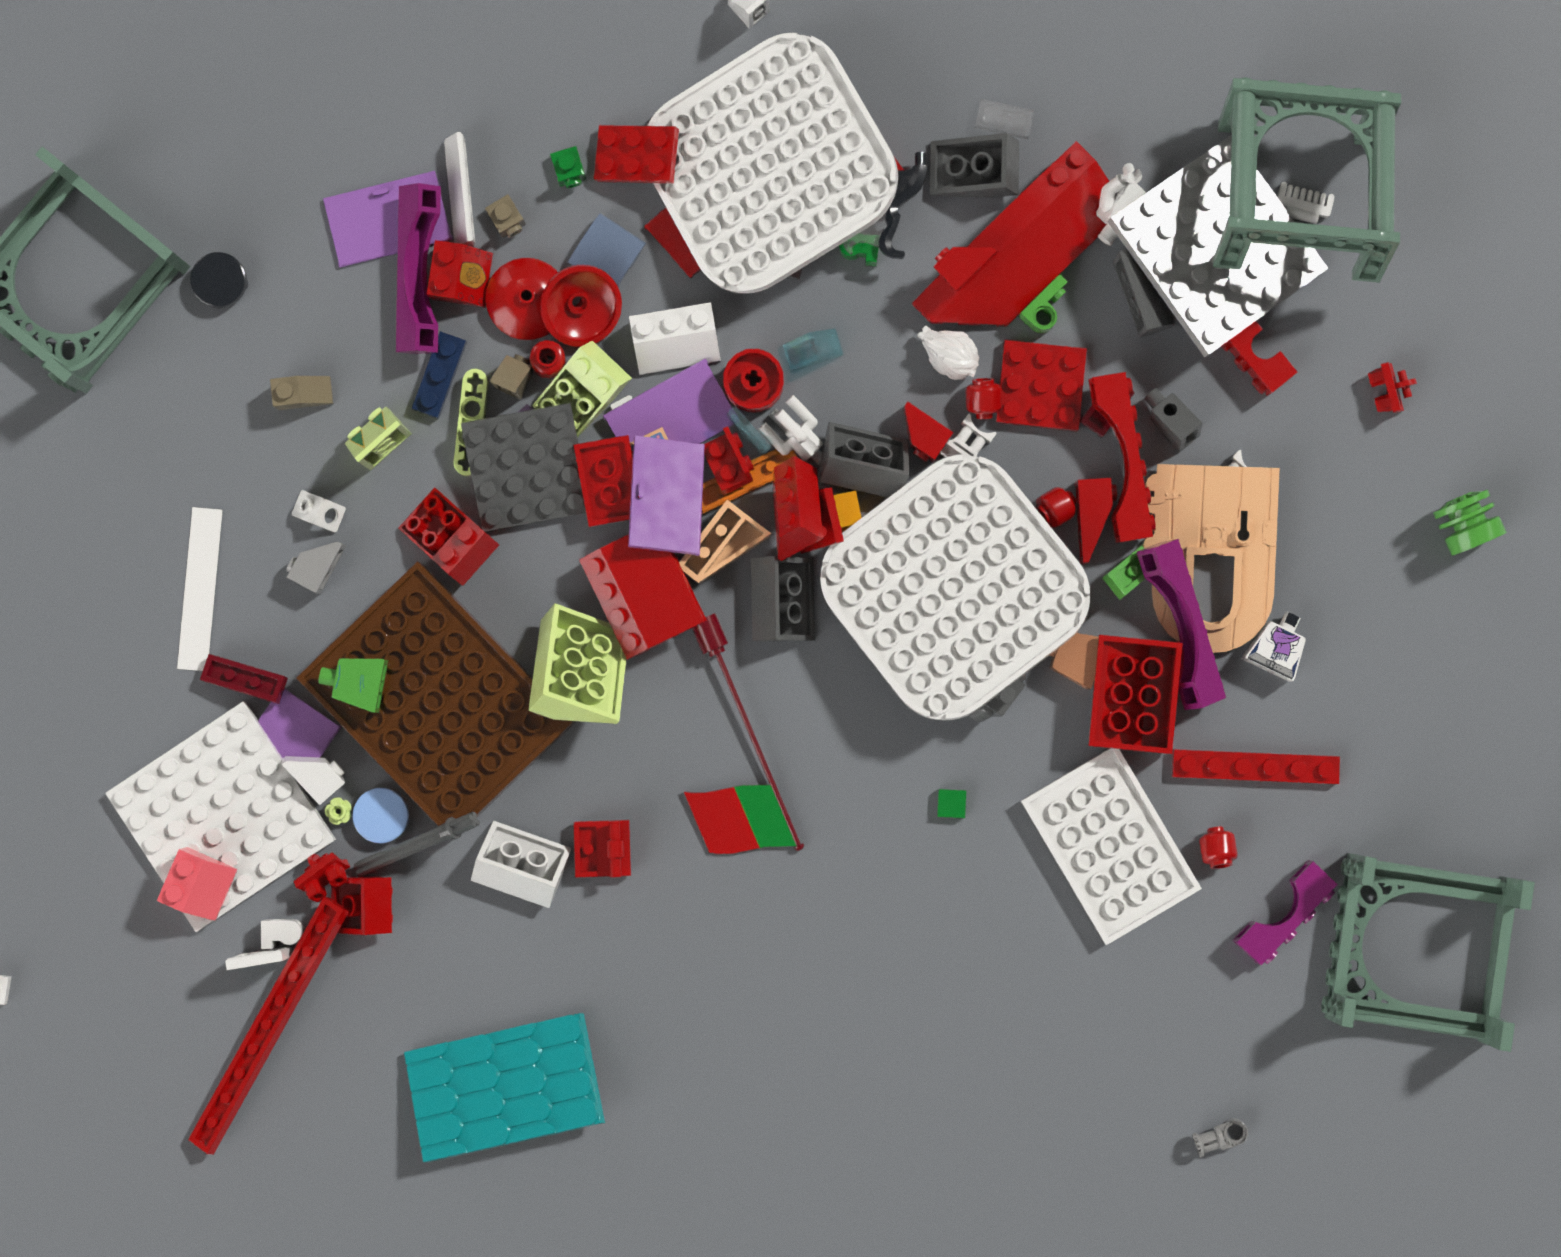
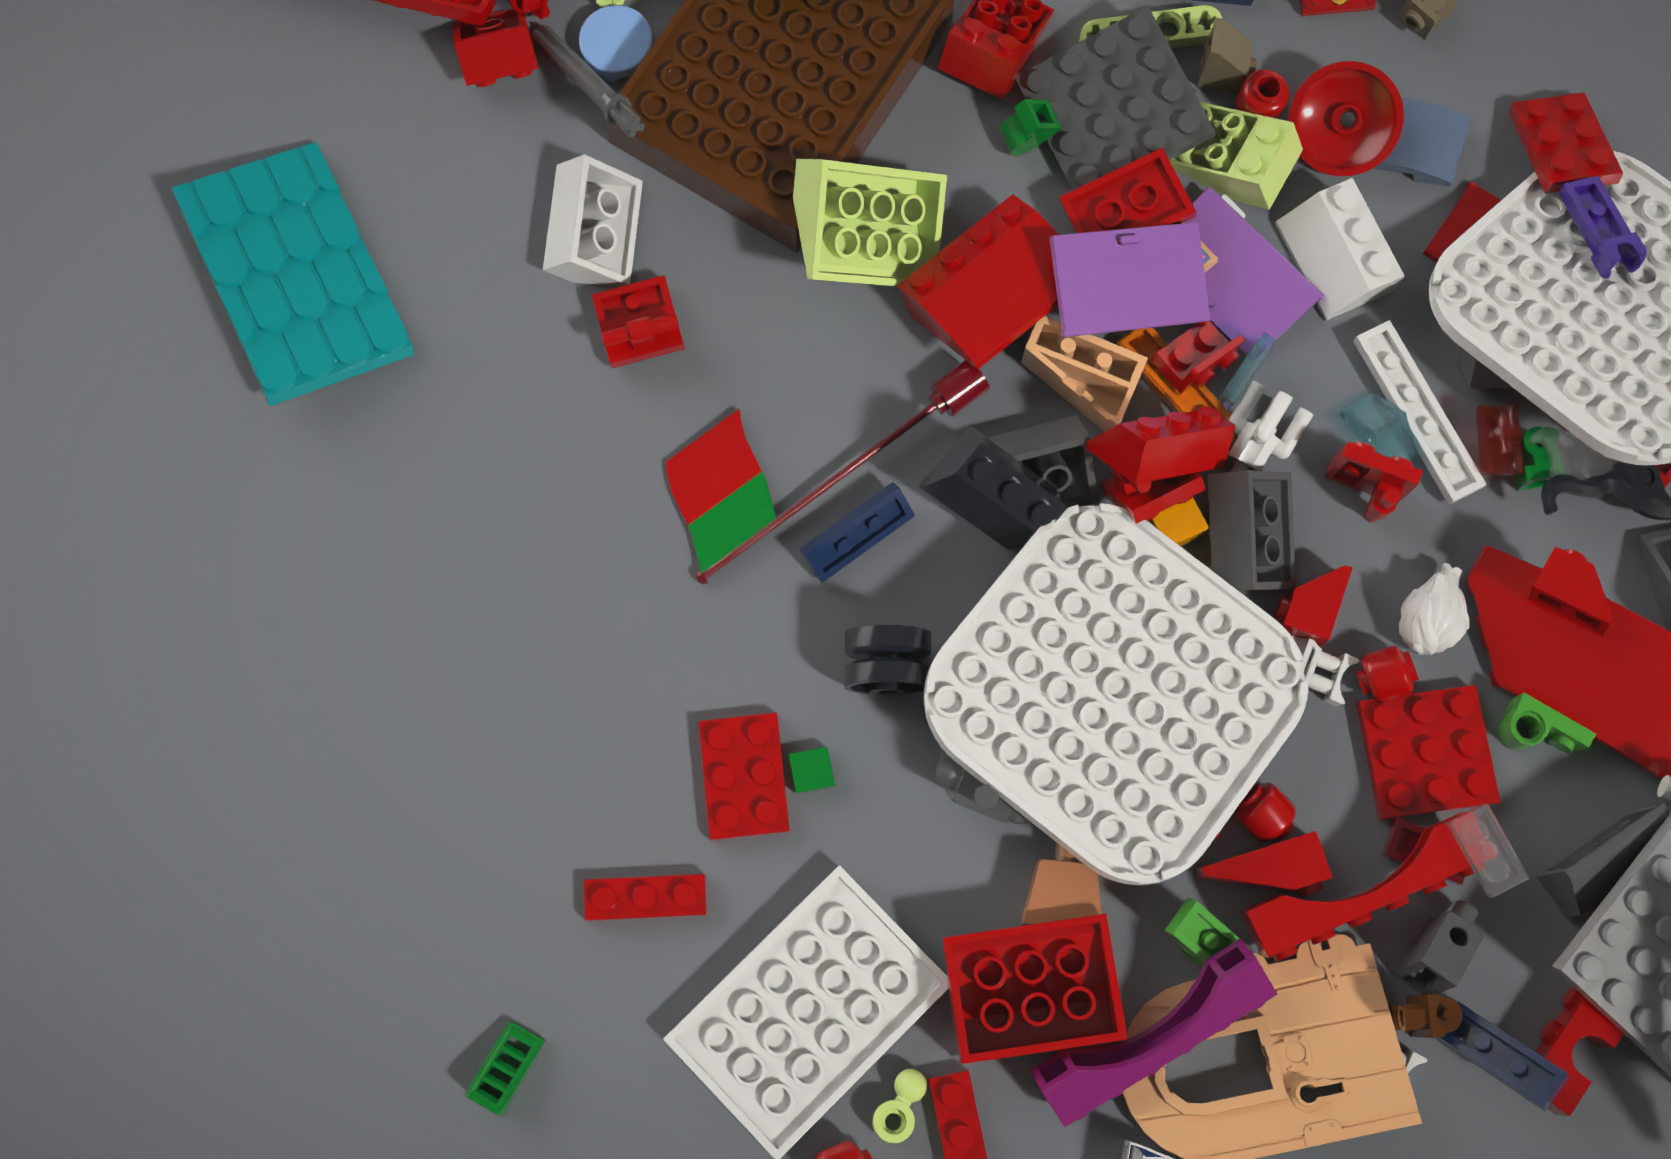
camera: 80 degrees right, 10 degrees down
red dish [485,258,558,340] -> none
green bracket [550,146,586,189] -> none
red wheel [723,349,784,413] -> none
none -> green slope [464,1021,546,1116]
none -> red plate [584,874,707,921]
none -> red plate [698,712,790,841]
none -> dark blue plate [799,482,915,583]
none -> black wheel [844,625,931,695]
none -> yellowish green plate [872,1069,927,1143]
none -> black slope [919,425,1068,550]
none -> green leg [999,99,1062,156]
none -> red plate [1324,442,1423,523]
none -> white plate [1353,320,1487,505]
none -> reddish brown hips [1388,994,1463,1038]
none -> dark blue plate [1437,1001,1569,1111]
none -> clear plate [1447,804,1530,898]
none -> clear red hips [1476,405,1523,476]
none -> dark purple plate [1558,176,1647,279]

